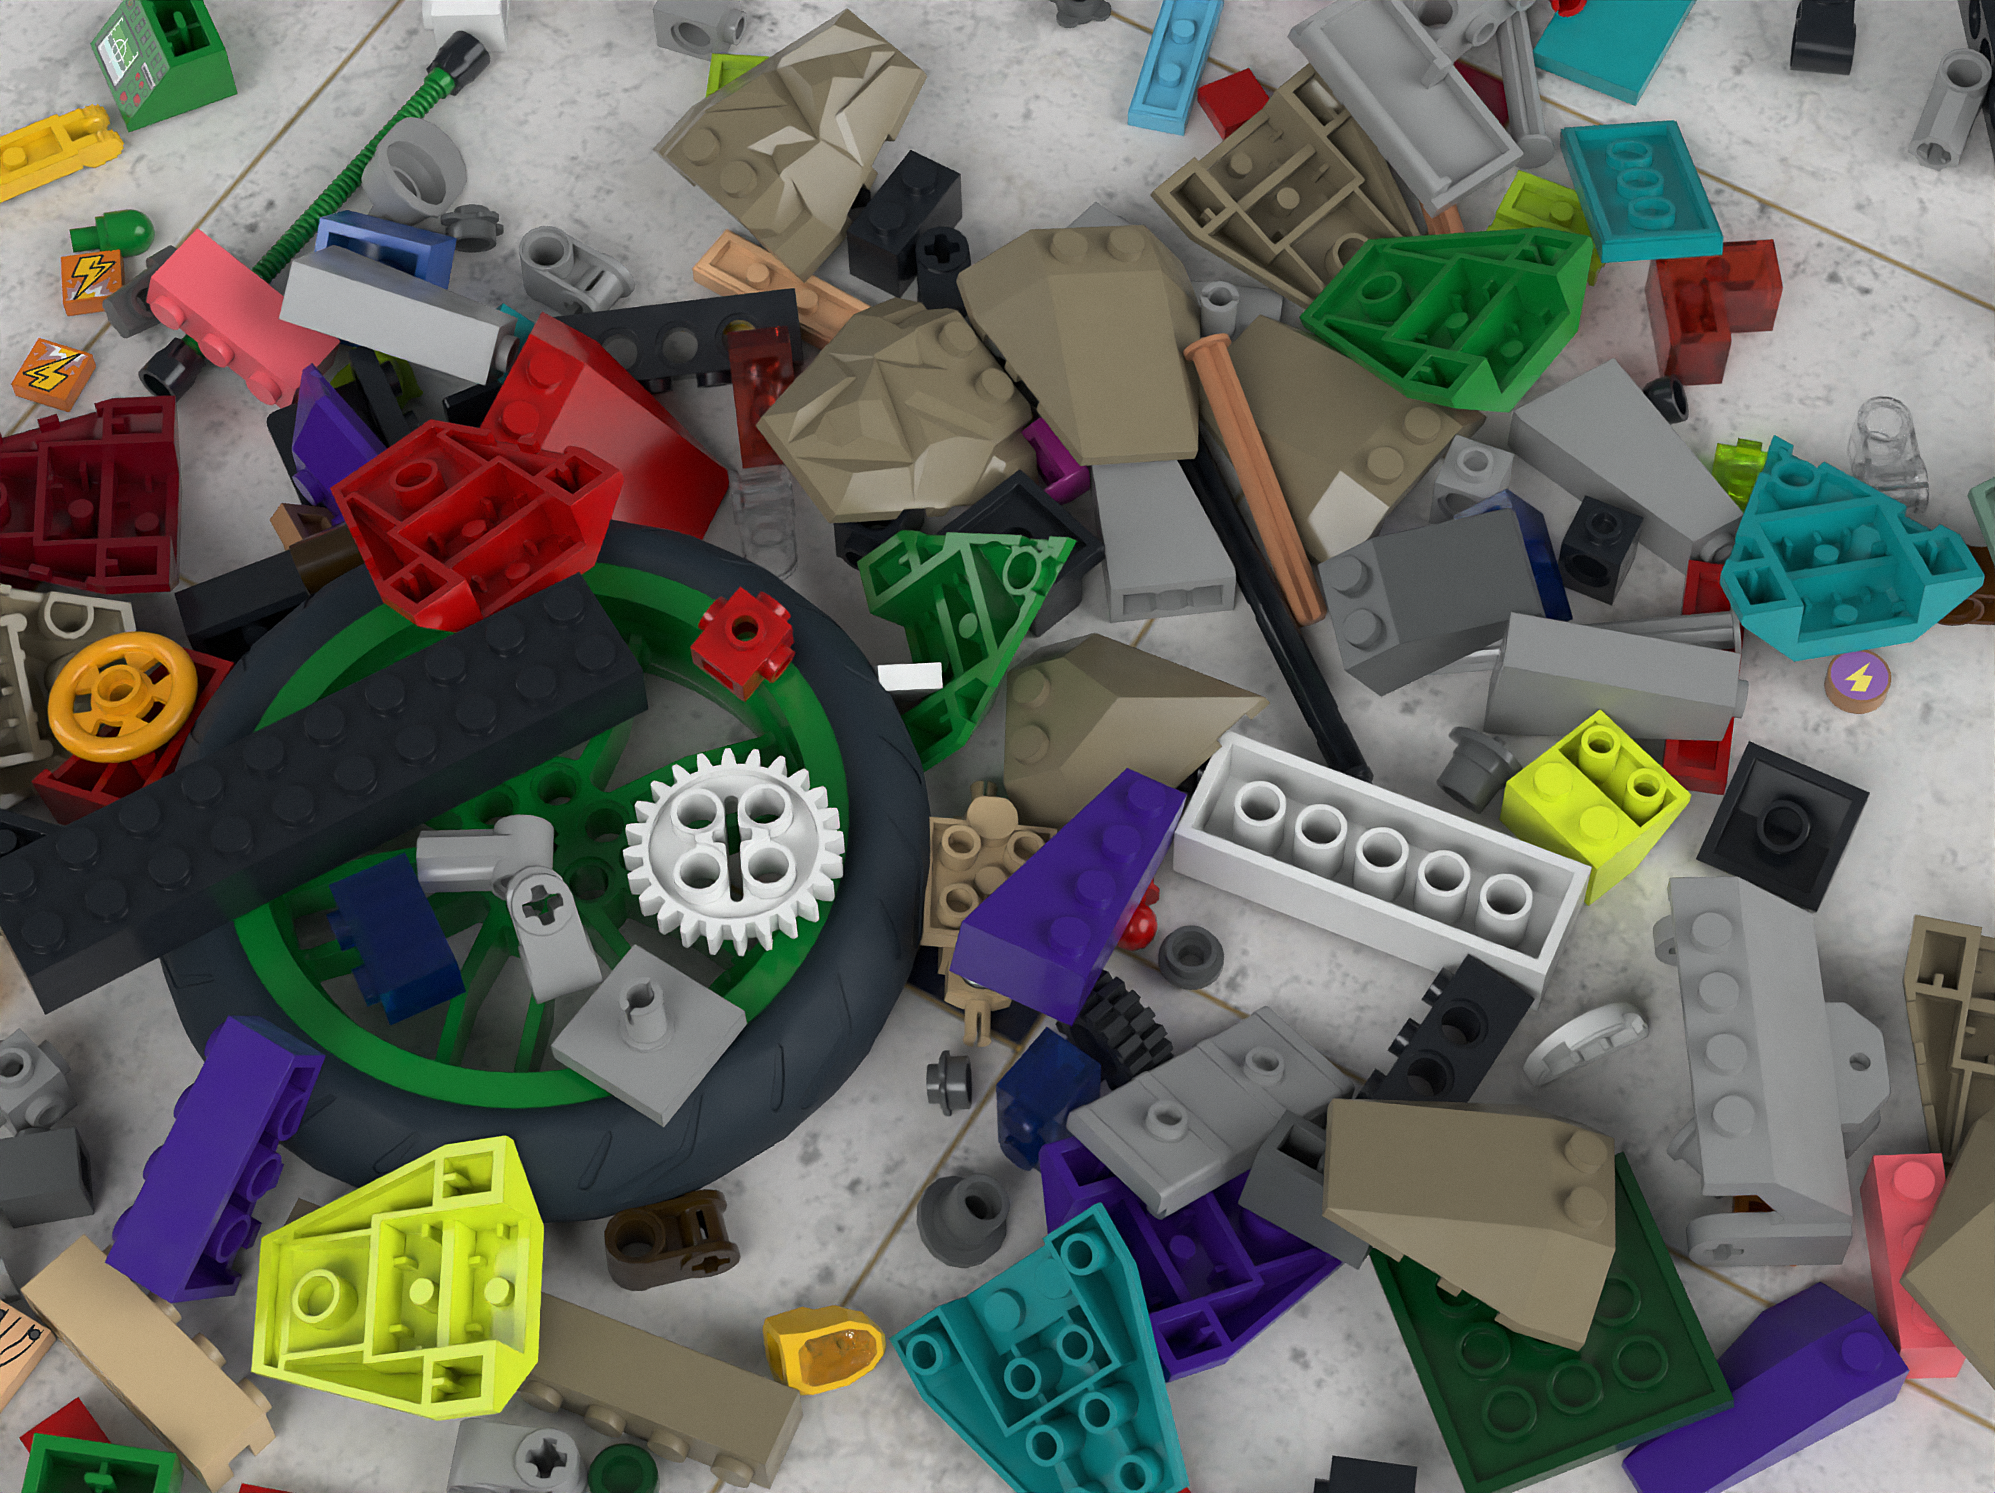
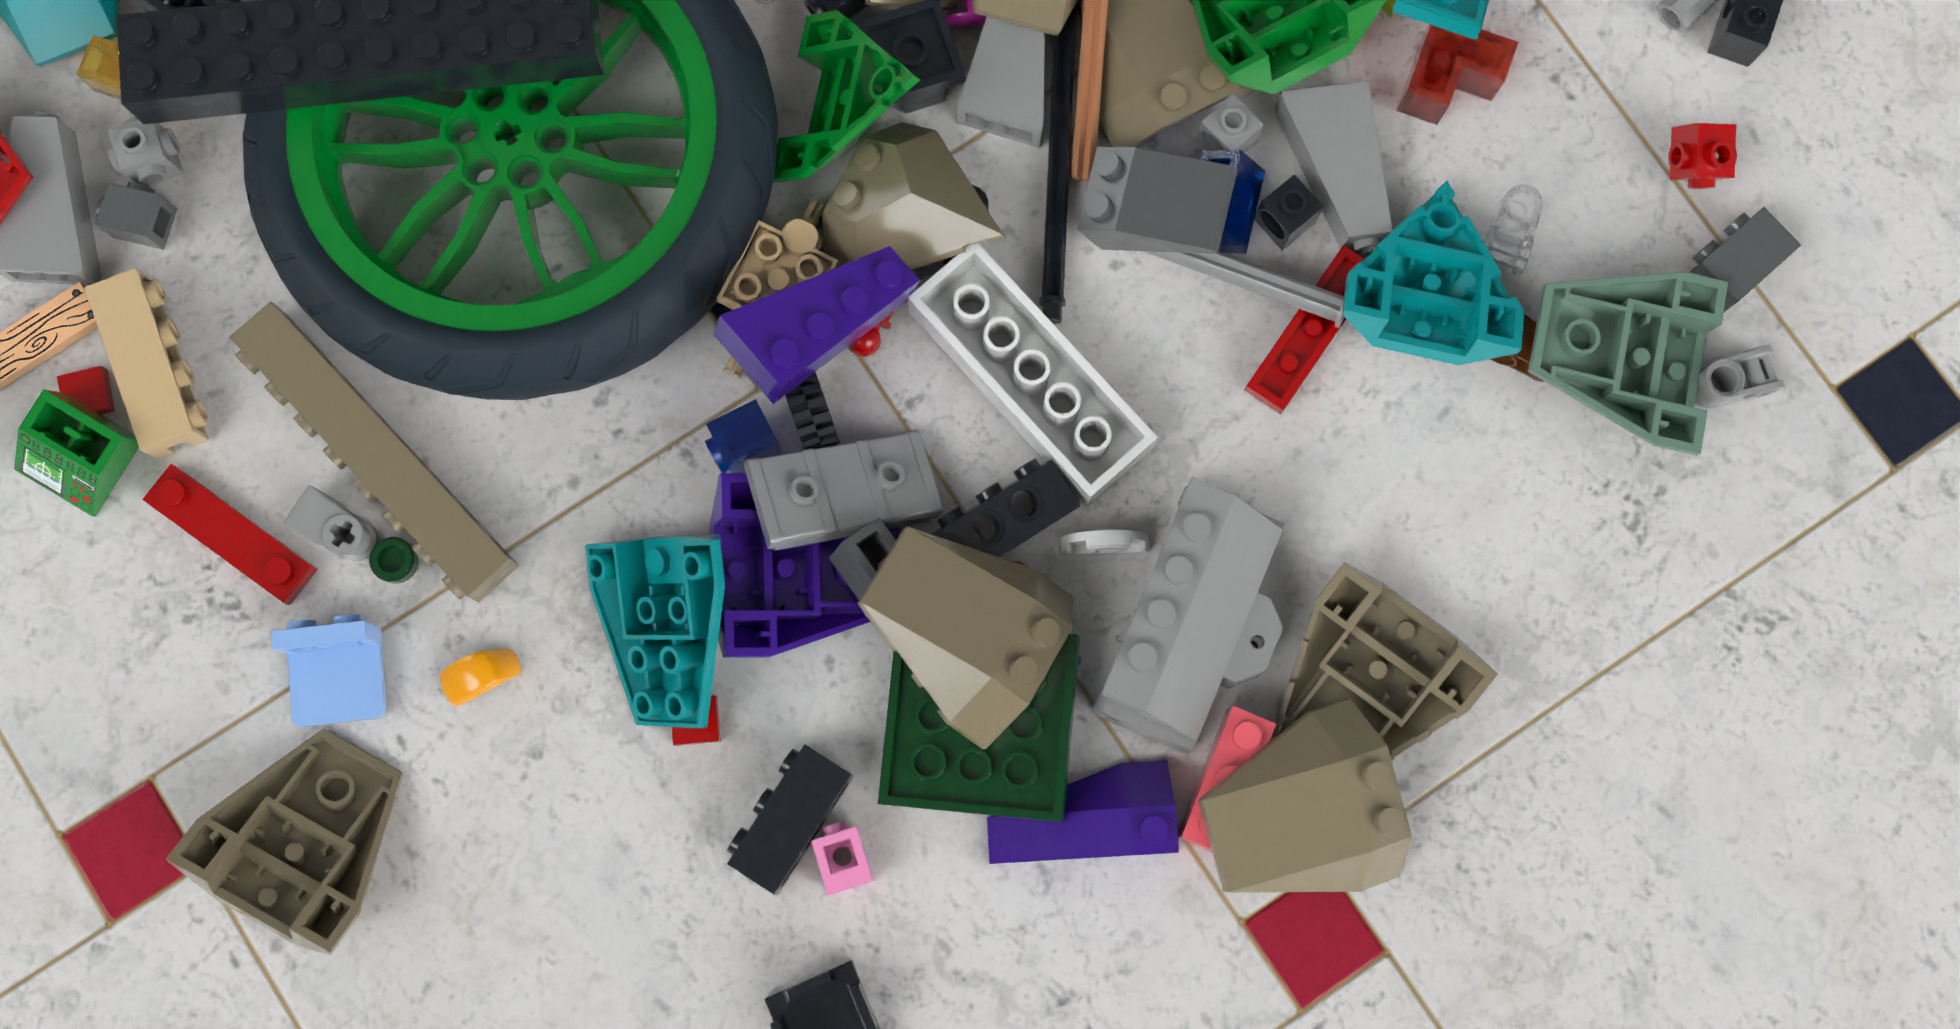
camera: 20 degrees right, 20 degrees up
dark purple wedge [105,1015,326,1303] -> none
neon yellow wedge [251,1135,544,1421] -> none
clear blue brick [326,852,466,1026] -> none
light grey piece [416,814,554,903] -> none
light grey piece [505,865,603,1004] -> none
light grey tile [551,944,747,1127] -> none
dark brown piece [604,1189,741,1291] -> none
white gear [623,748,845,956] -> none
red brick [690,586,795,702] -> none
yellow rock [762,1305,887,1395] -> none
white tile [873,663,943,702] -> none
dark grey piece [916,1173,1010,1269] -> none
dark grey plate [926,1050,972,1117] -> none
dark grey plate [1158,925,1224,990] -> none
dark grey piece [1436,726,1523,814] -> none
light grey slope [1483,612,1749,741] -> none
neon yellow slope [1499,710,1691,906] -> none
black hinge [1642,374,1689,425] -> none
black slope [1696,741,1870,912] -> none
clear neon green tile [1711,438,1768,513] -> none
tile [1824,650,1891,714] -> none

